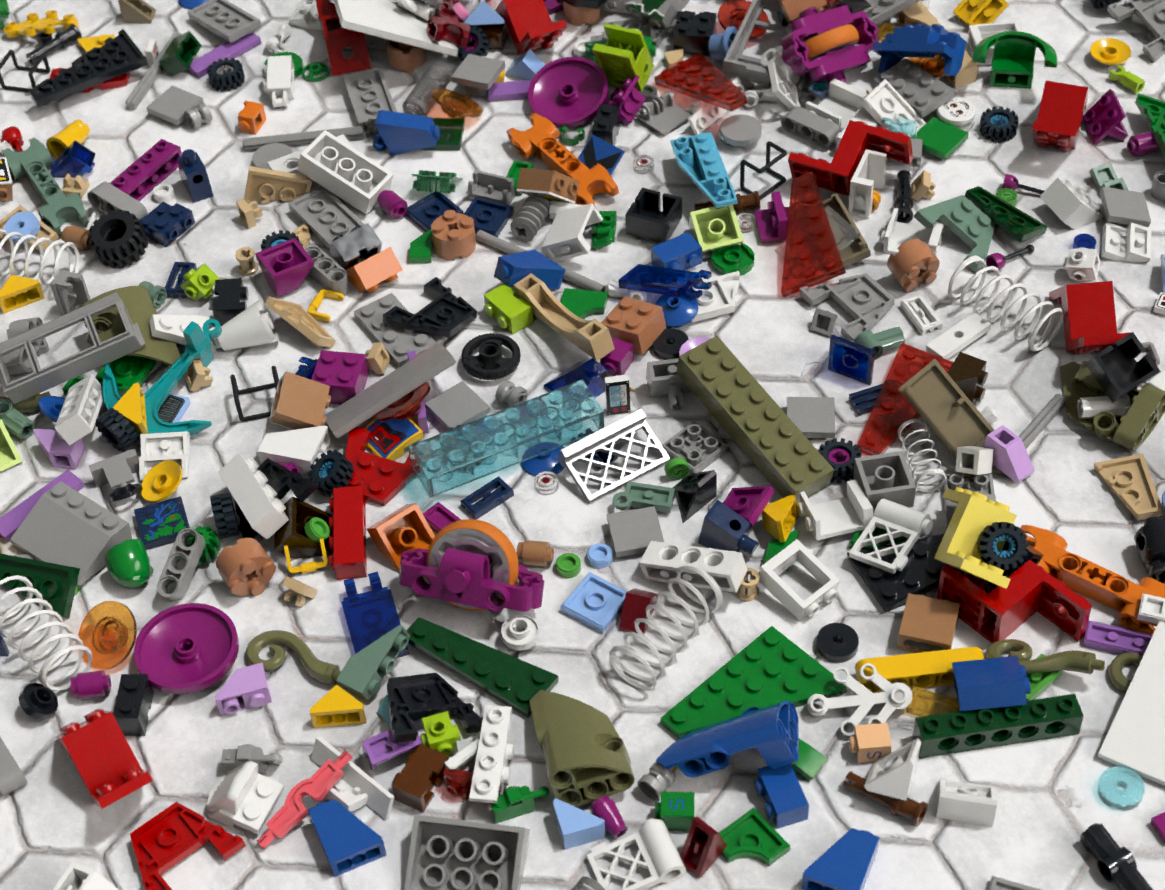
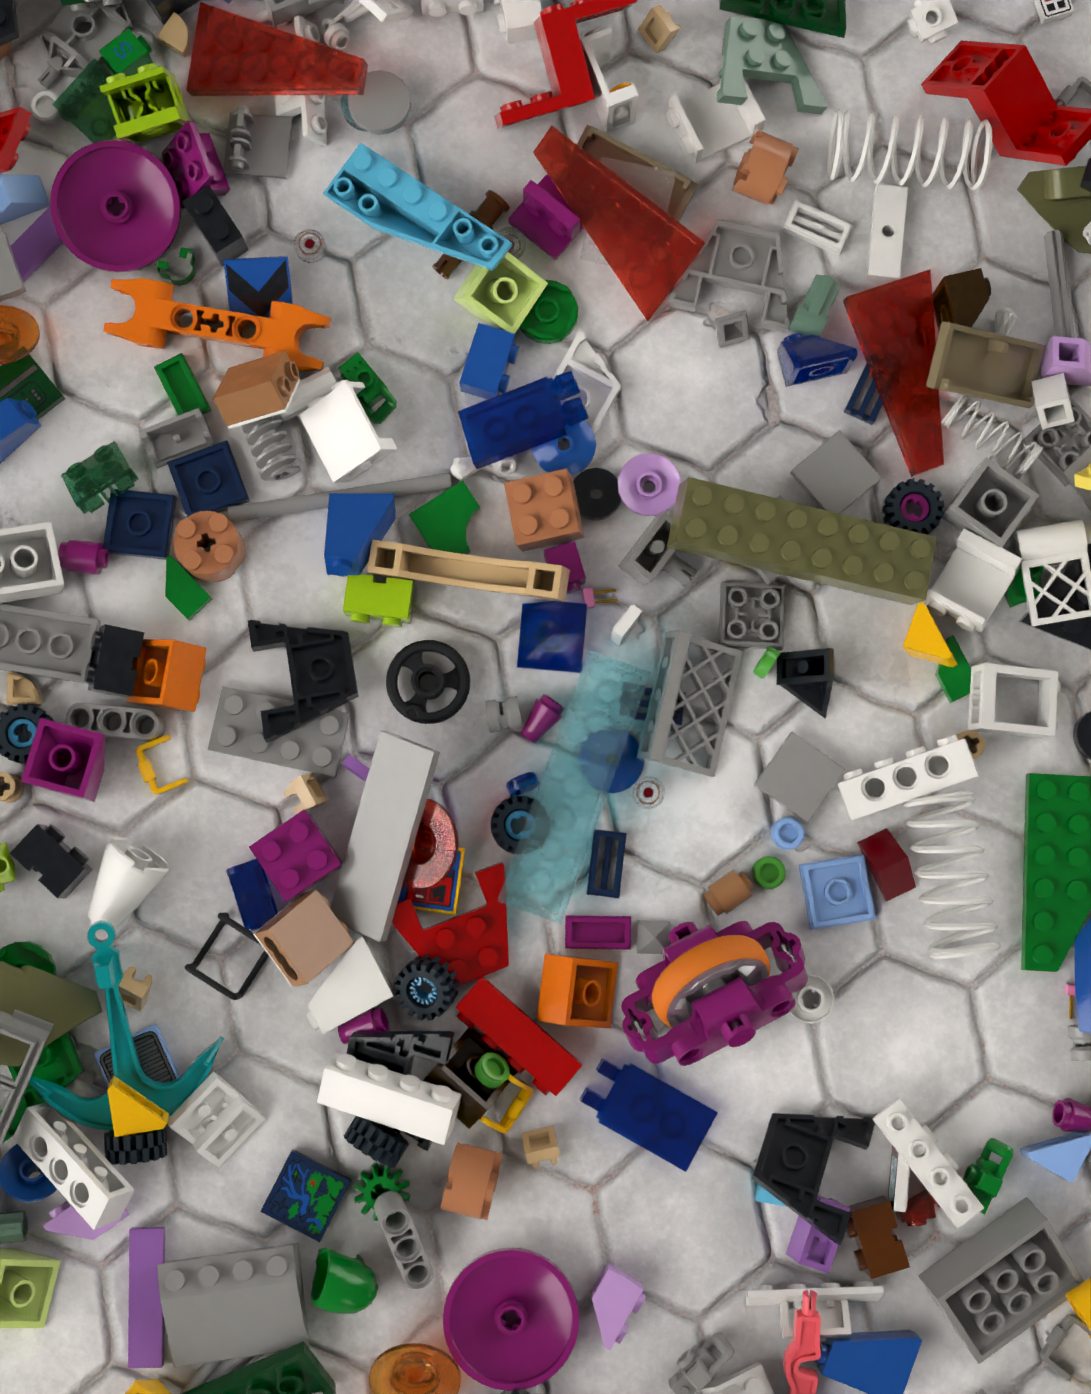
camera: 50 degrees left, 35 degrees up
light grey piece [89,449,143,501] -> none
yellow dish [141,460,182,503] -> none
white wing [149,314,217,352] -> none
olive plant [246,630,341,685] -> none
tan wing [264,297,336,348] -> none
yellow slope [310,685,366,728] -> none
sand green slope [336,625,410,702] -> none
dark green wing [406,617,559,718] -> none
lime brick [420,711,461,756] -> none
light grey tile [425,381,490,431] -> none
olive panel [529,690,635,807] -> none
sand green hinge [613,481,675,513] -> none
black piece [625,187,682,243] -> none
dark grey tile [638,85,657,102] -> none
dark blue torso [698,500,759,555] -> none
magenta tile [723,486,774,526] -> none
black piece [740,141,787,200] -> none
light grey beam [781,106,842,149] -> none
black pin [894,170,913,223] -> none
hinge [986,245,1034,272] -> none

